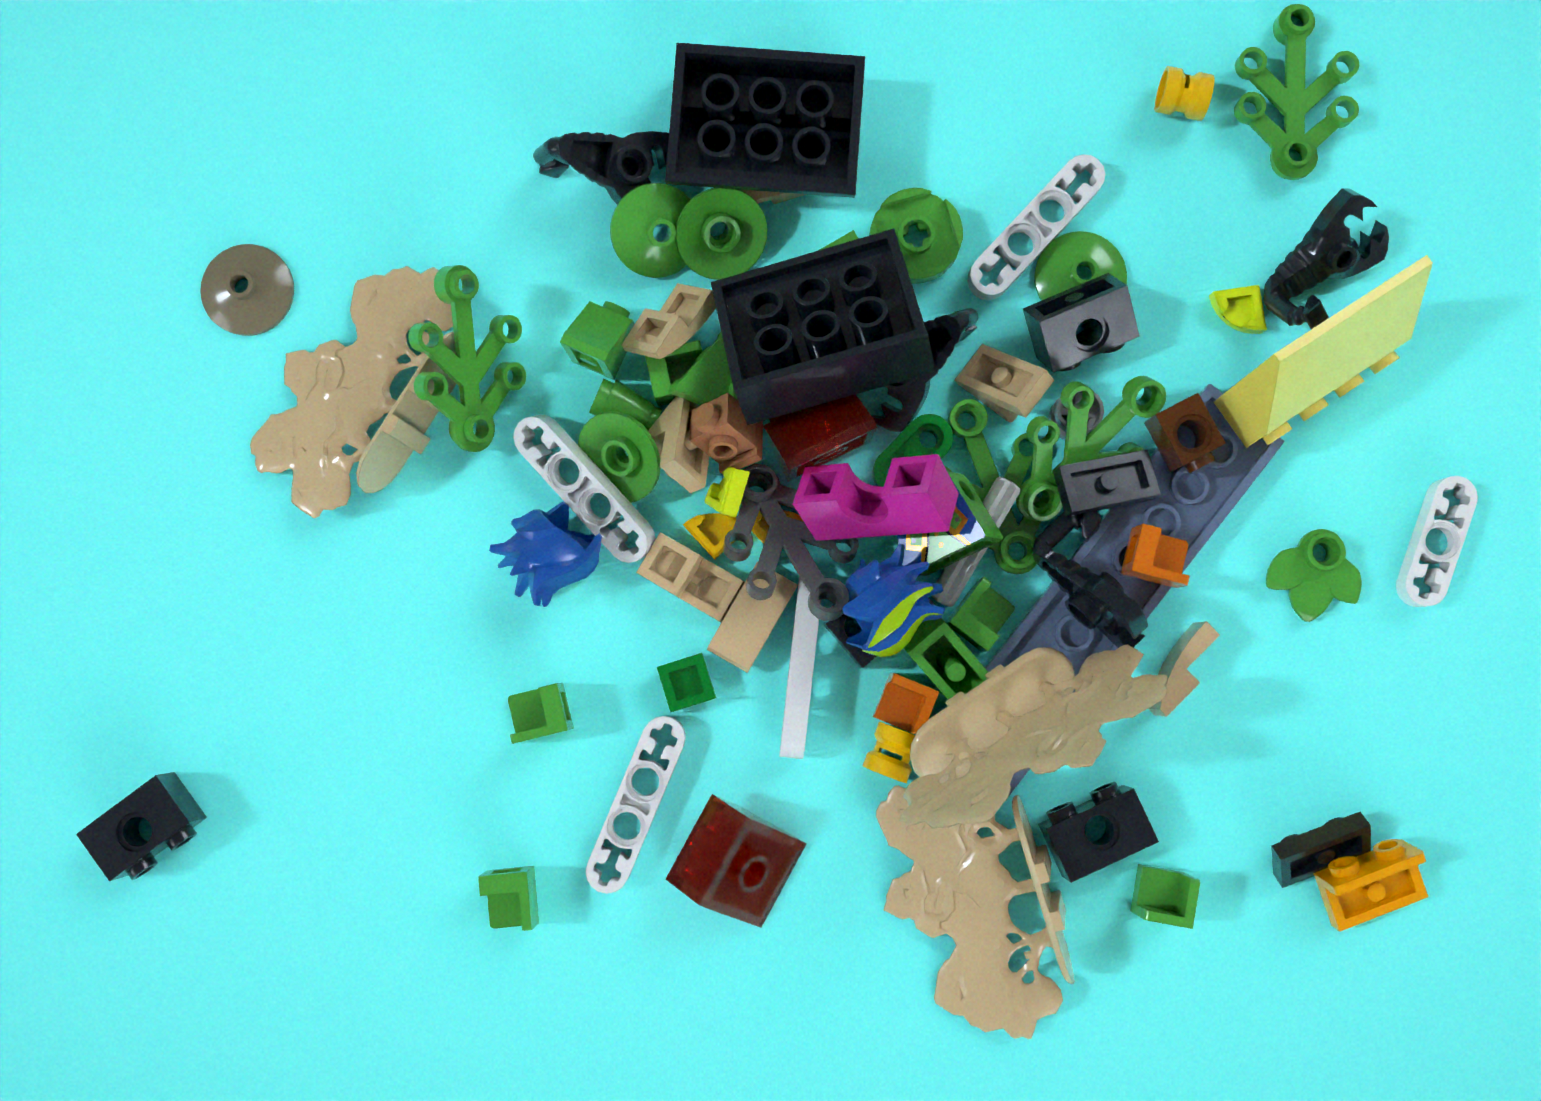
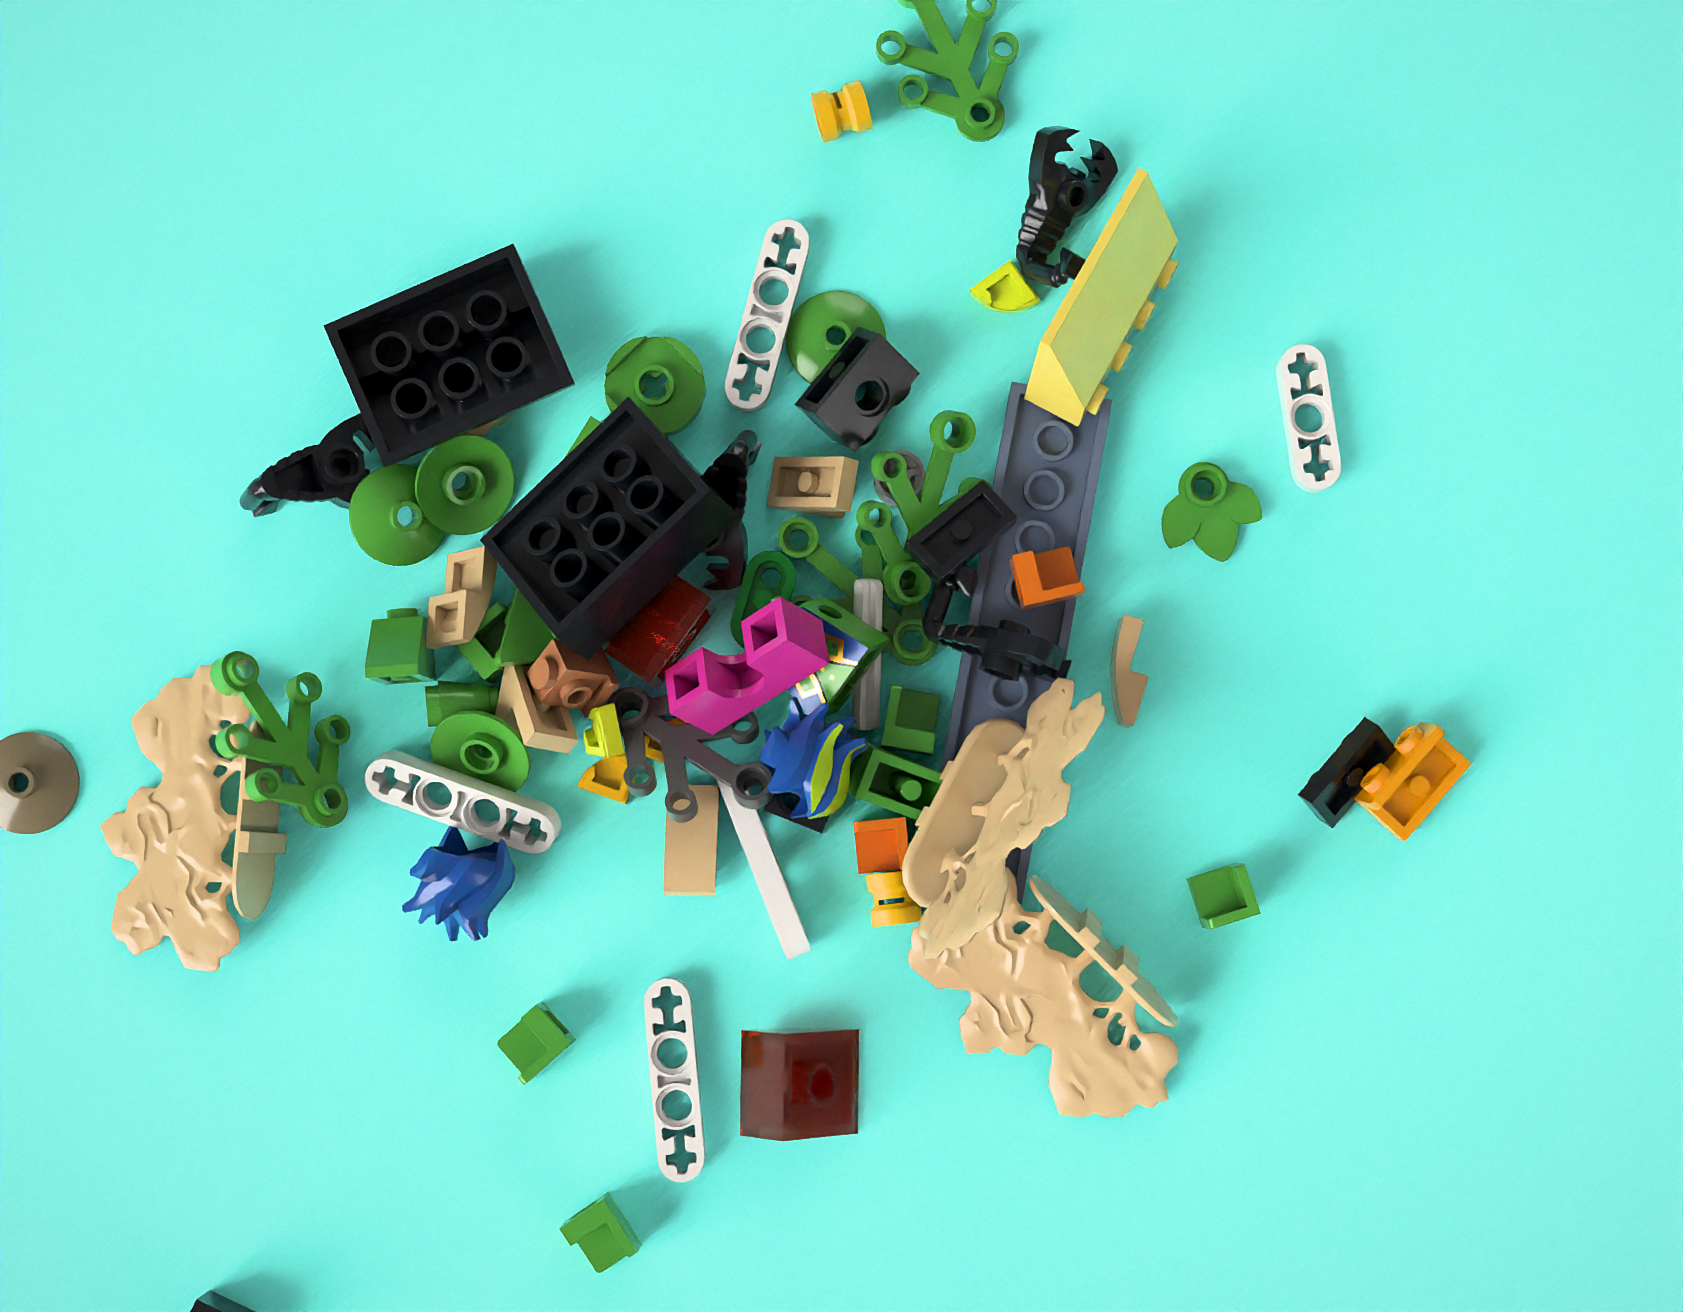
camera: 25 degrees left, 0 degrees up
tan slope [636,532,745,623] -> none
green plate [656,653,717,713] -> none
black brick [1038,782,1159,883] -> none
reddish brown brick [1144,393,1226,473] -> none

